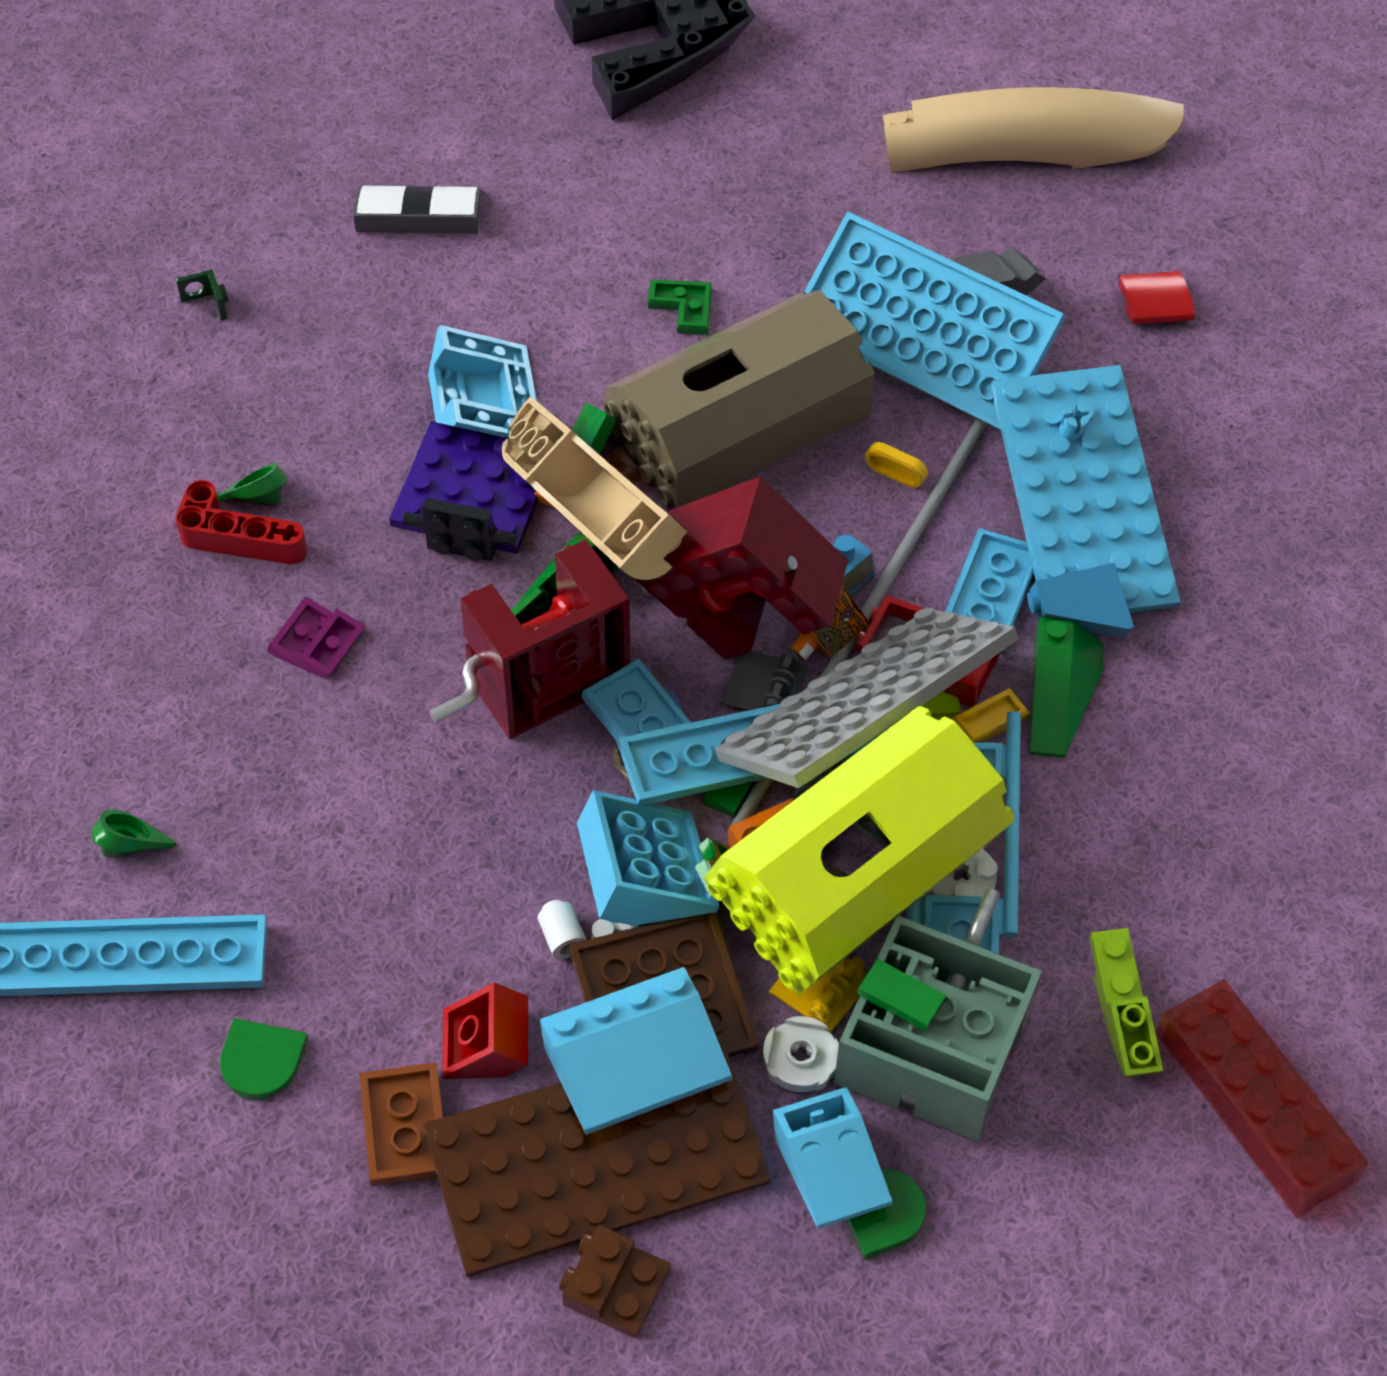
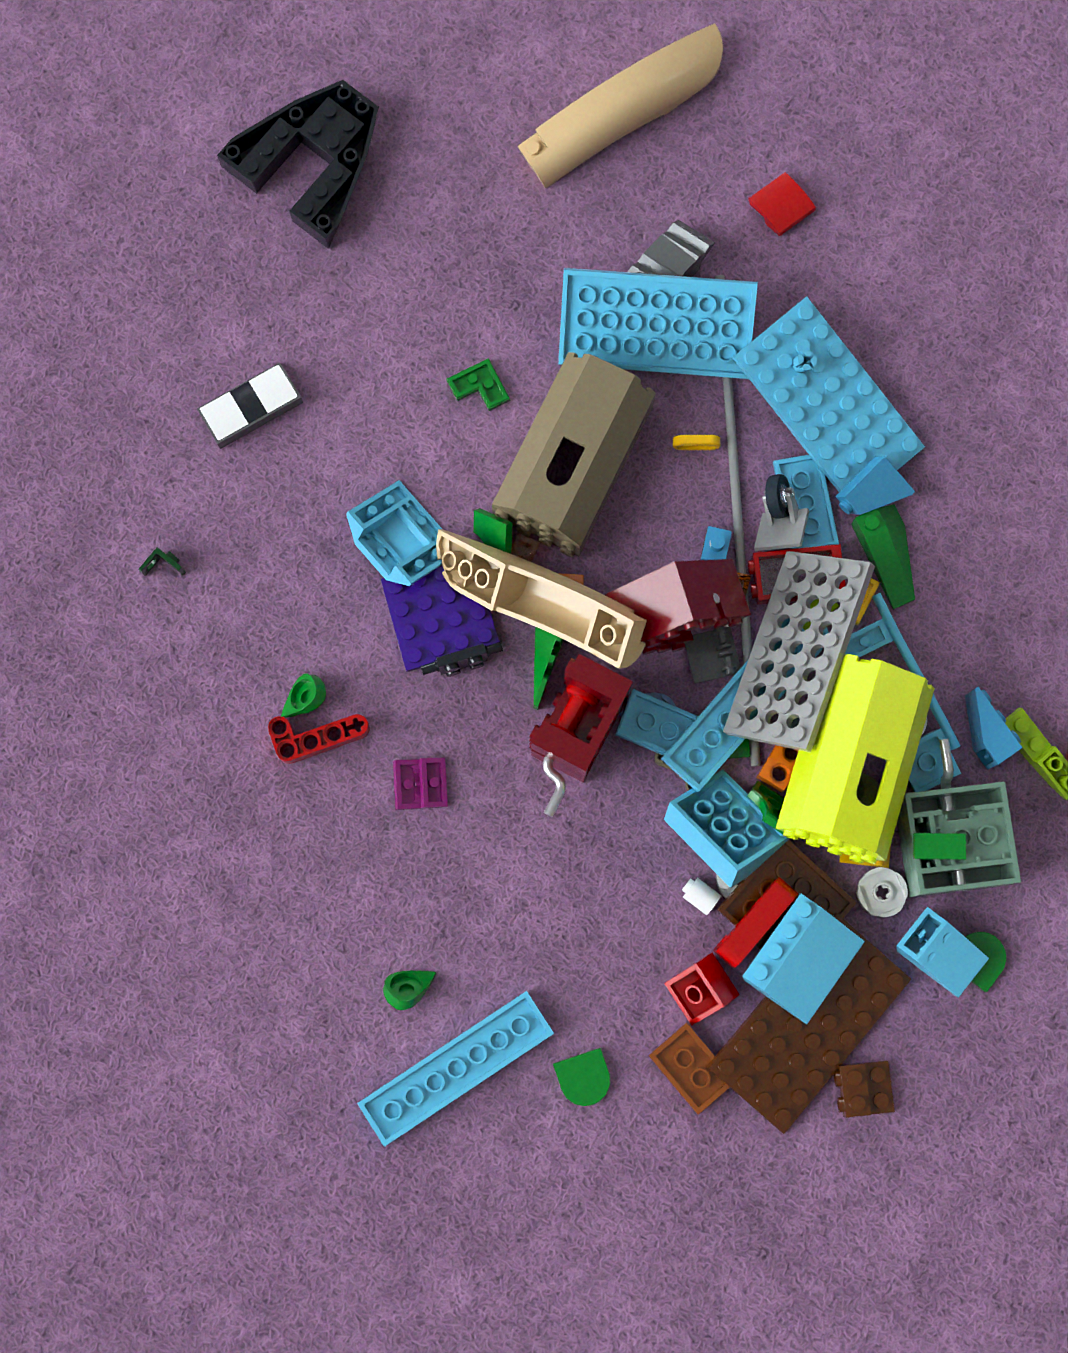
camera: 30 degrees left, 25 degrees up
none -> red beam [713,877,798,968]
none -> light grey plate [754,474,809,552]
none -> dark azure slope [965,687,1022,770]

